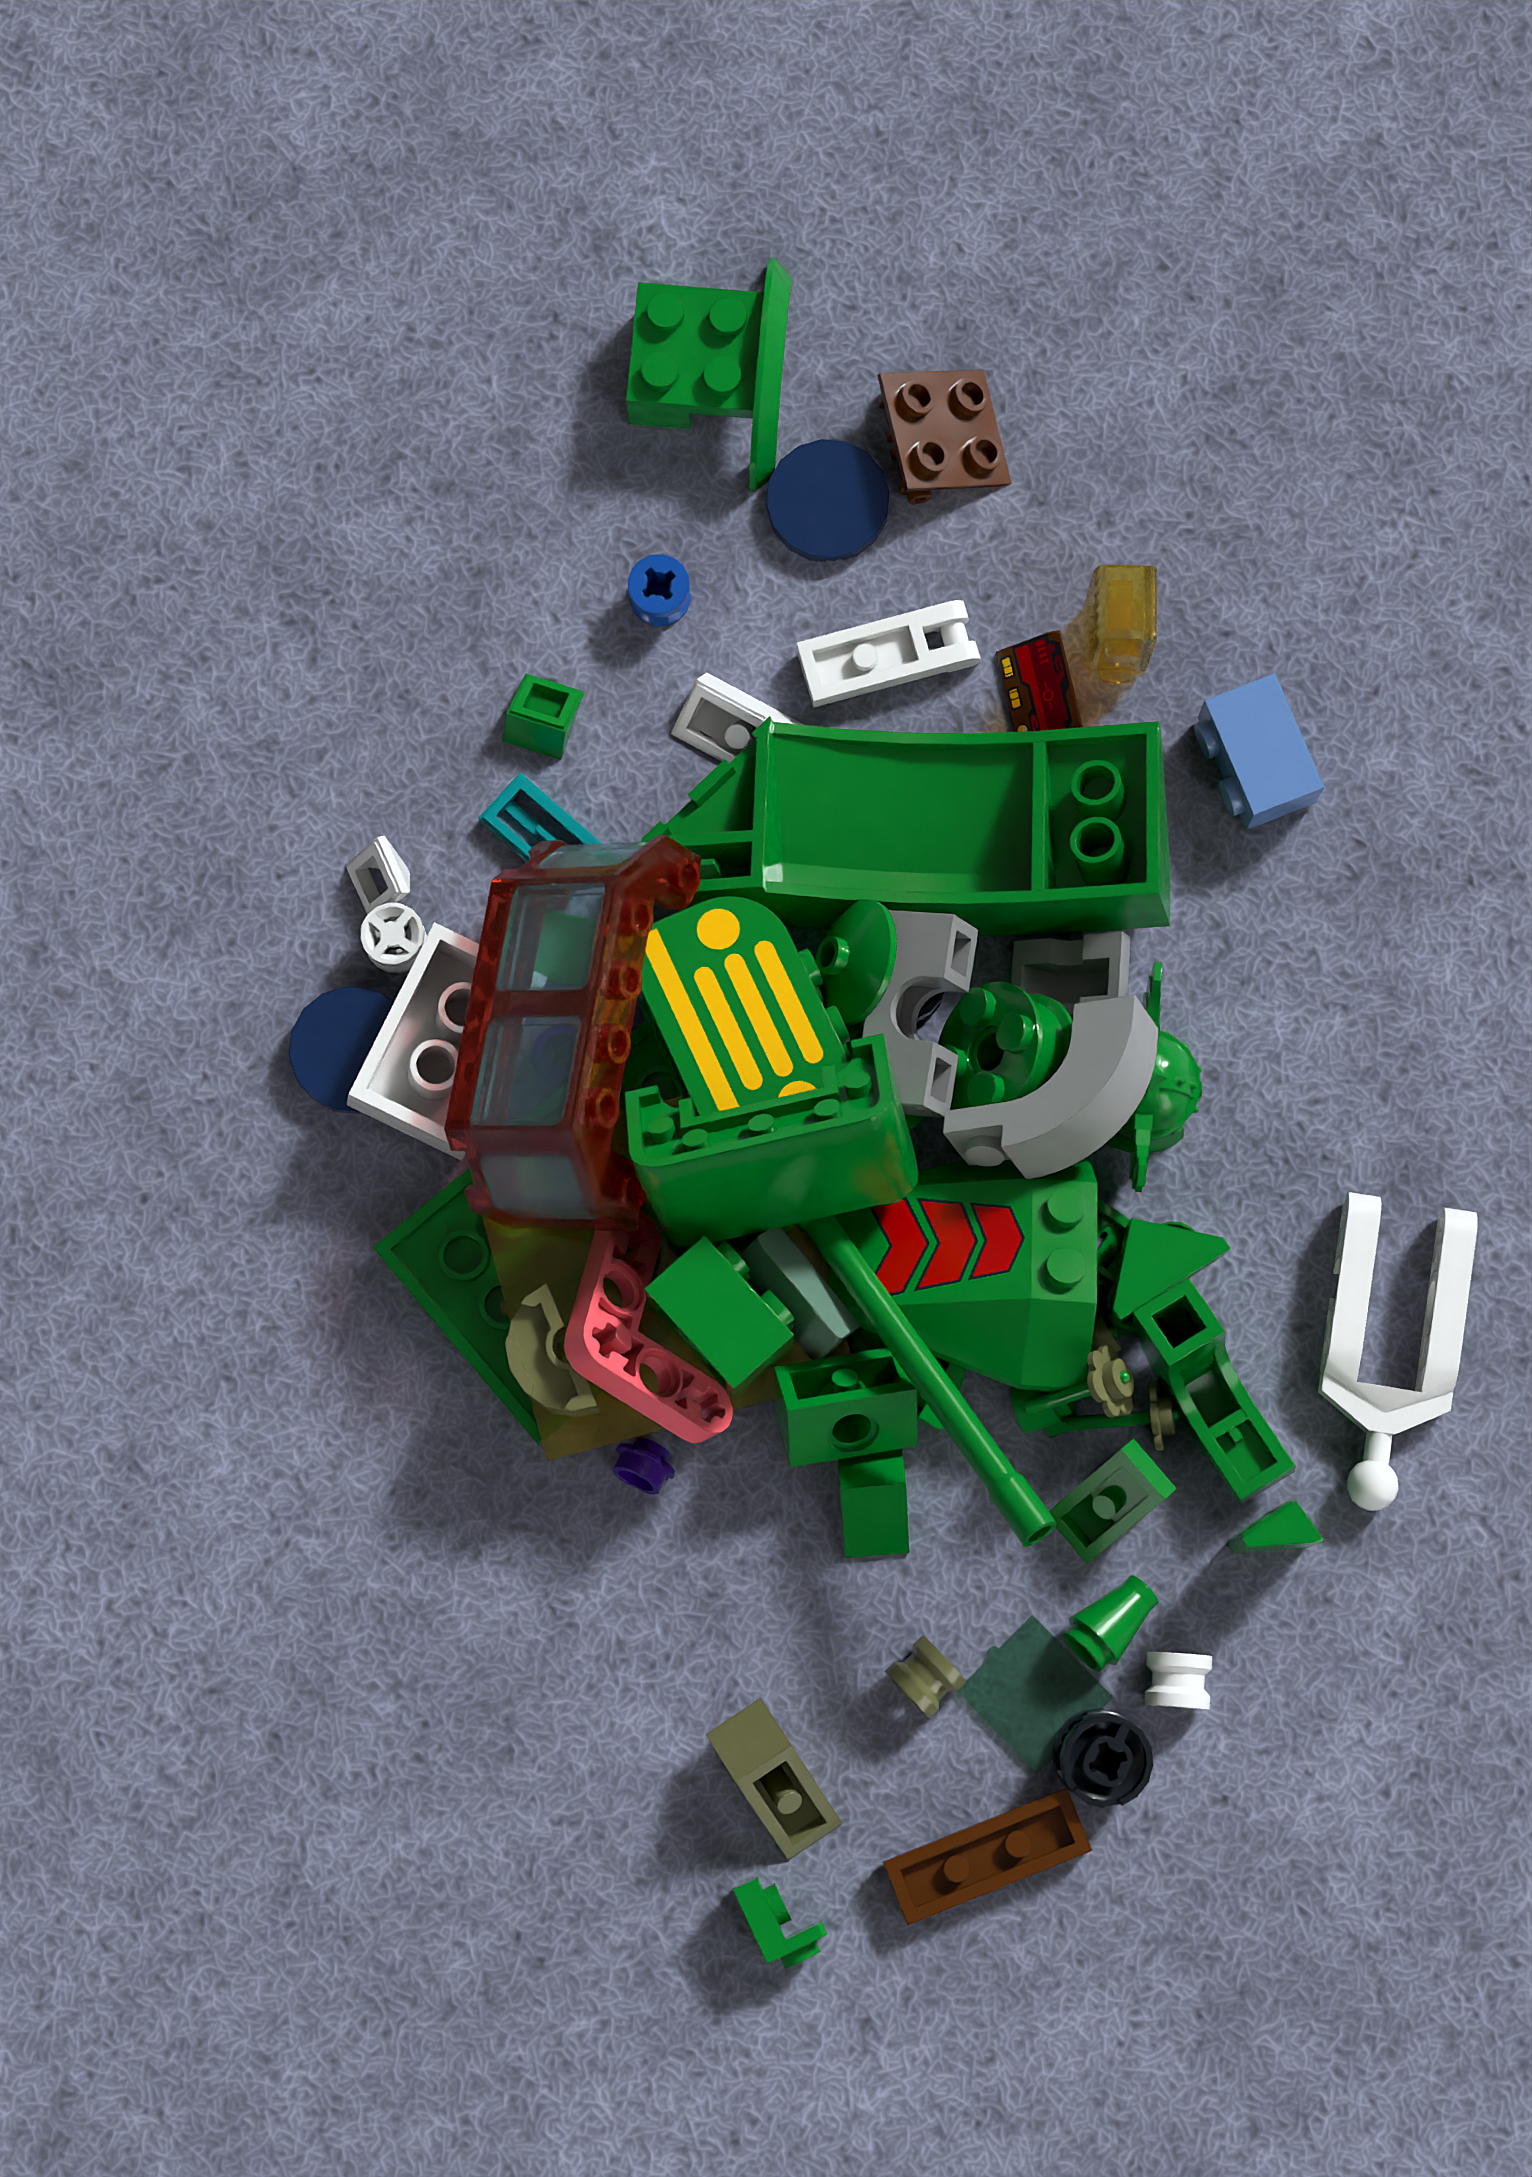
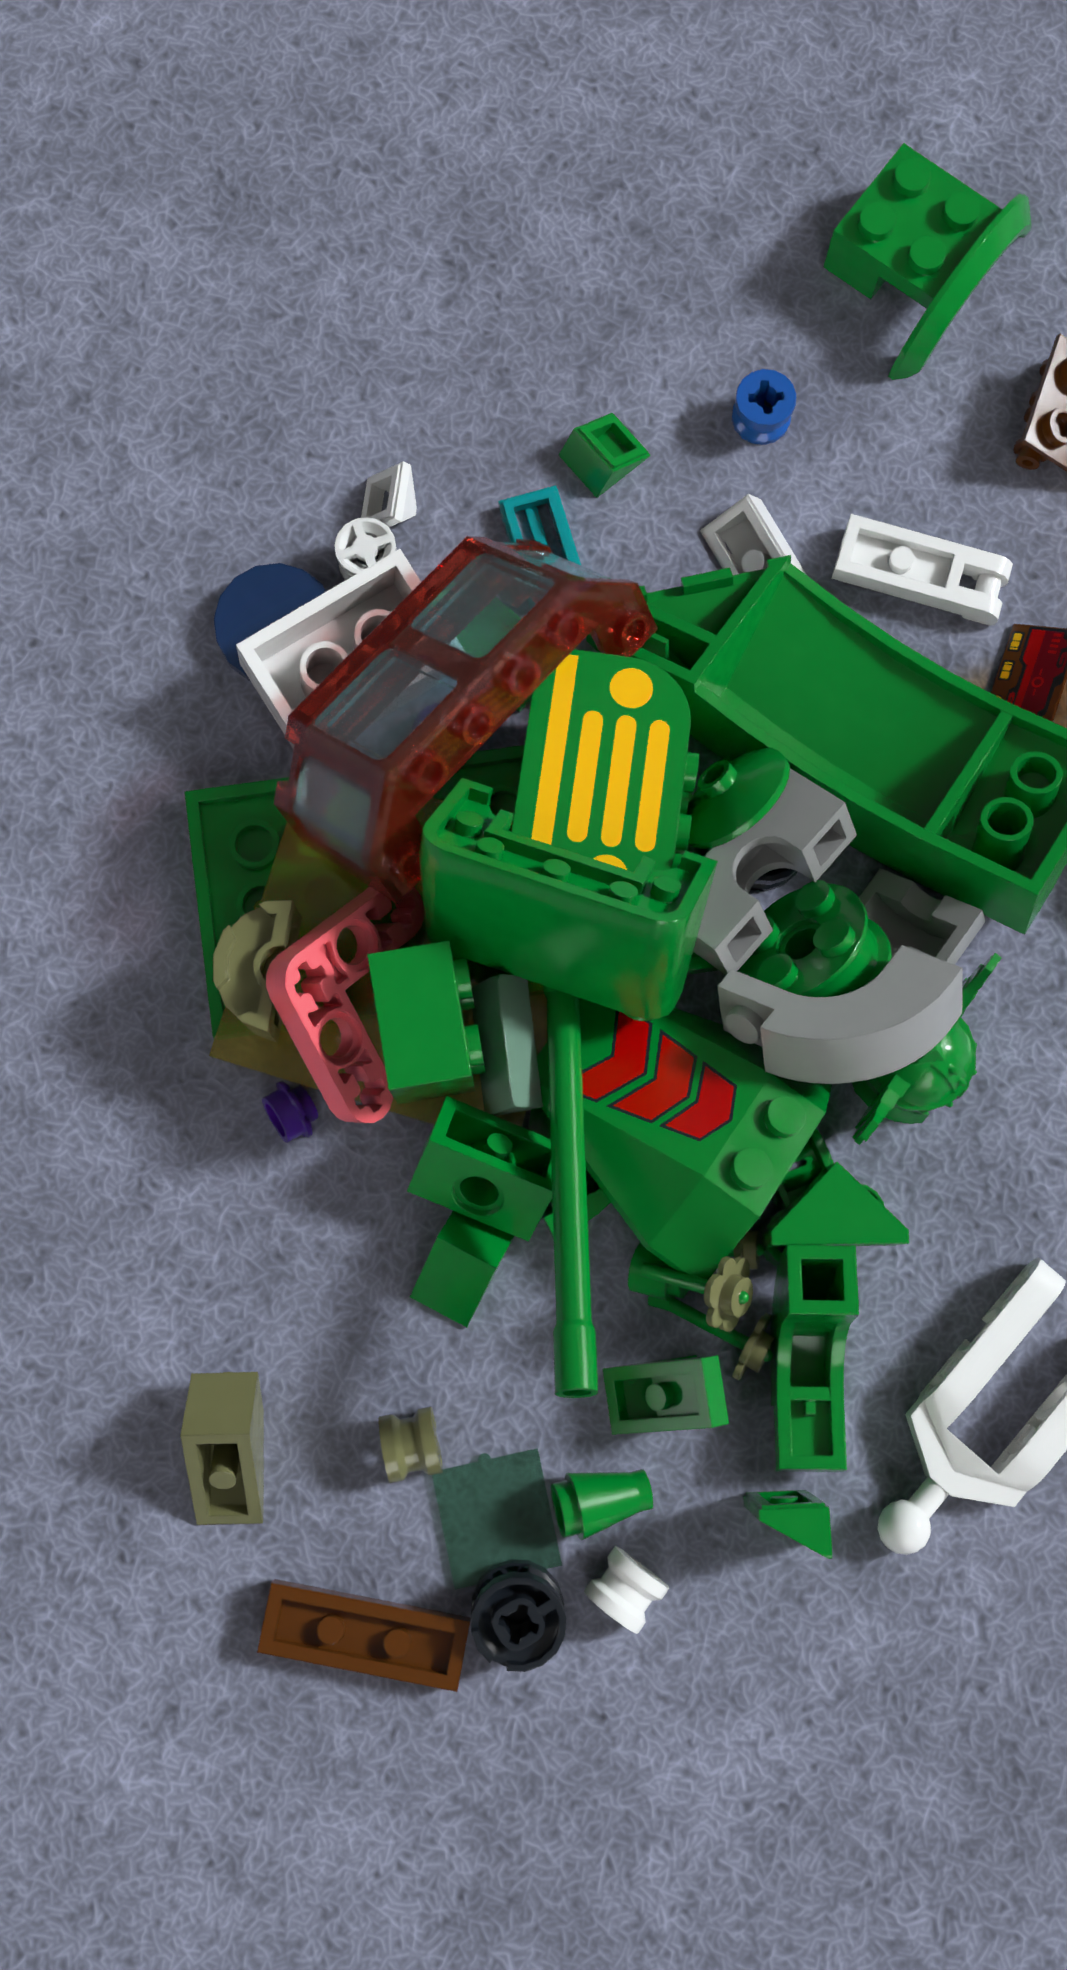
camera: 30 degrees right, 0 degrees up
green bracket [733,1876,828,1969] -> none
dark blue tile [766,439,890,562] -> none

